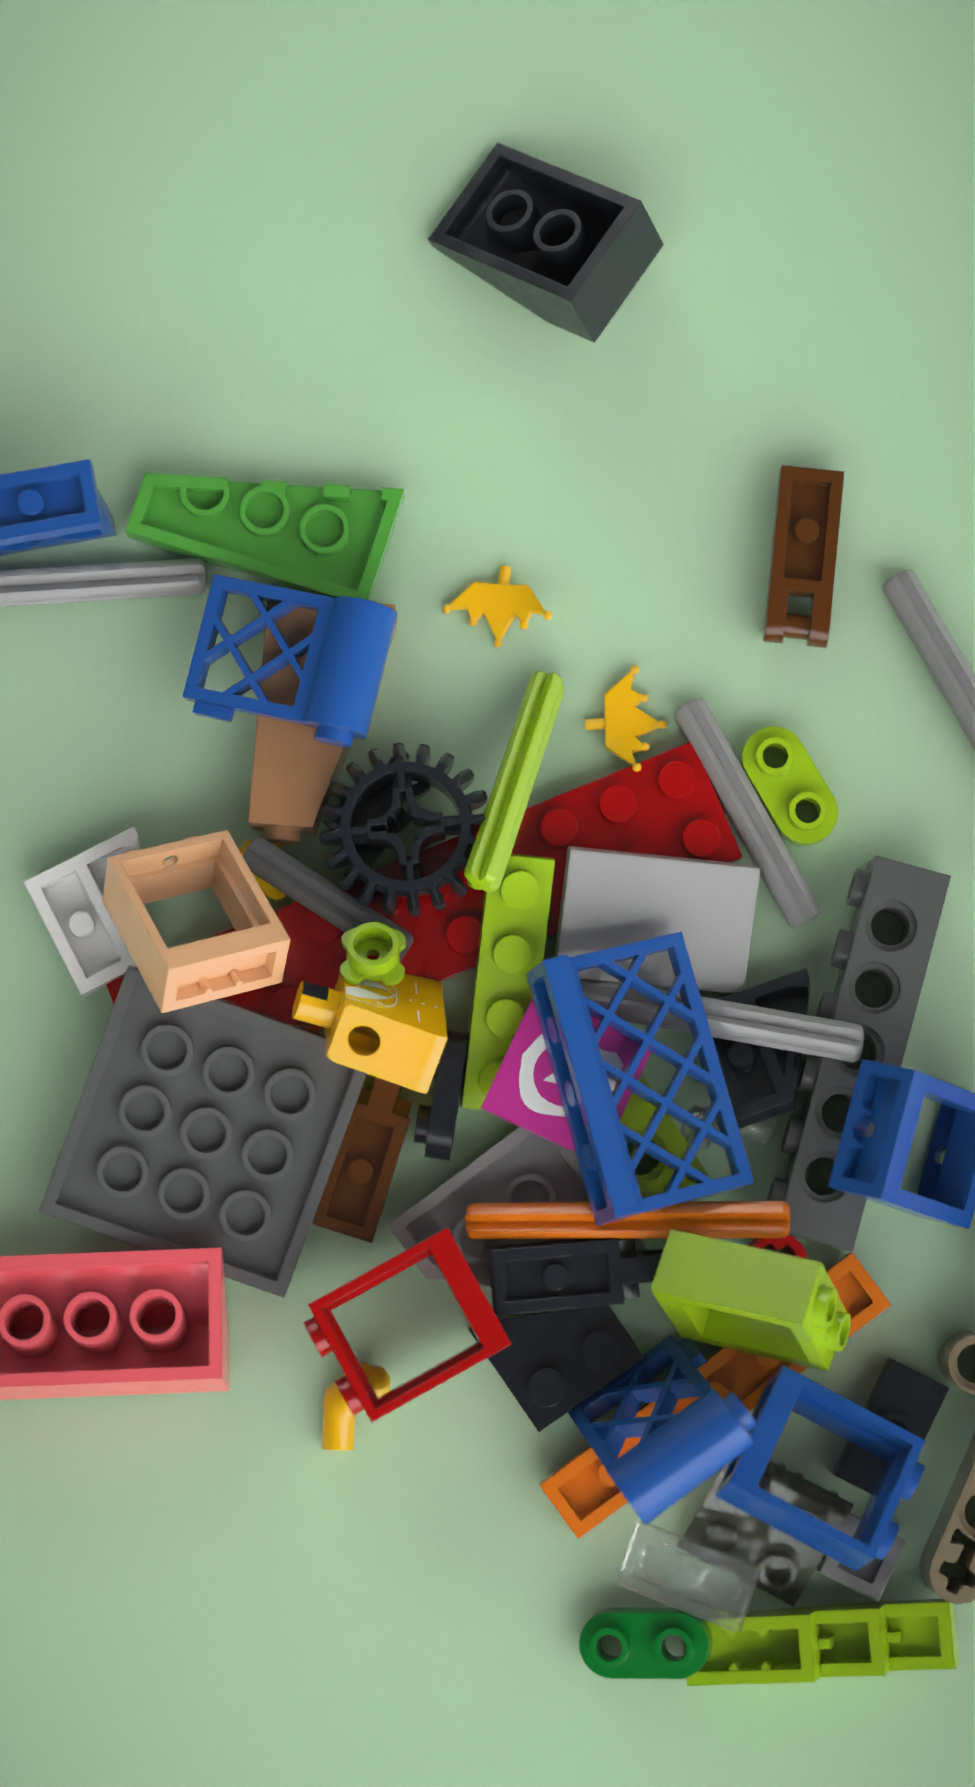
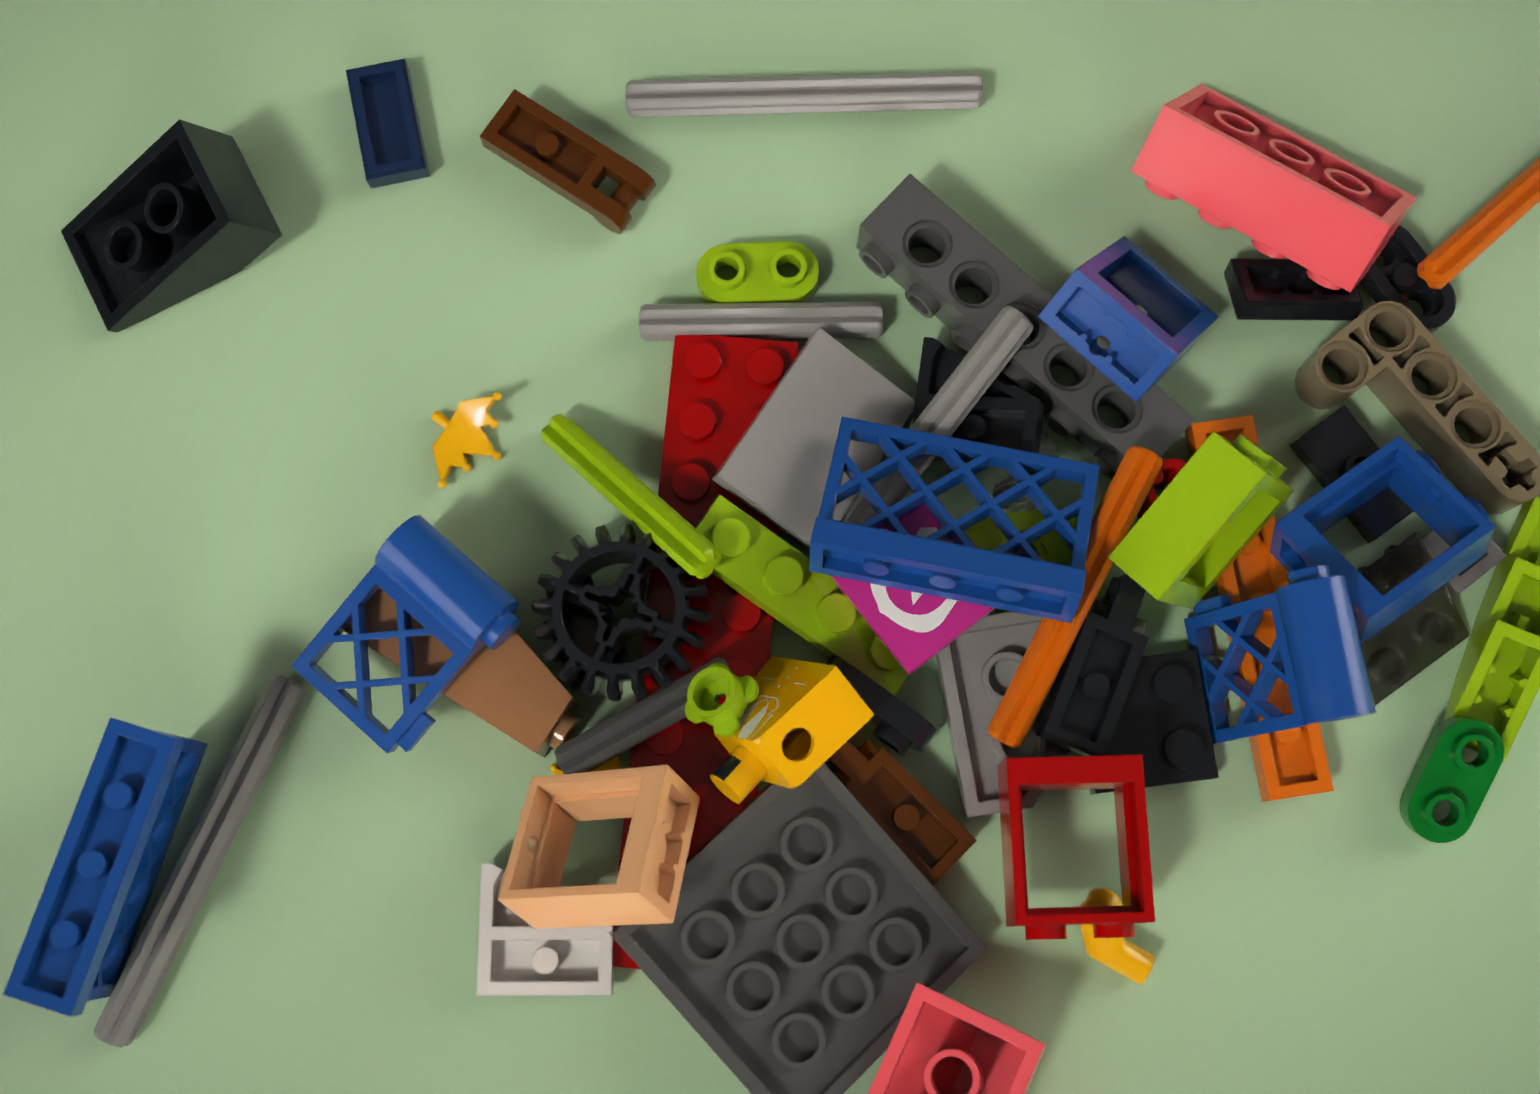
camera: 65 degrees left, 5 degrees down
bright green wing [125,473,405,601] -> none
yellow piece [585,665,667,772] -> none
clear plate [614,1520,762,1633] -> none
none -> dark blue tile [346,58,430,189]

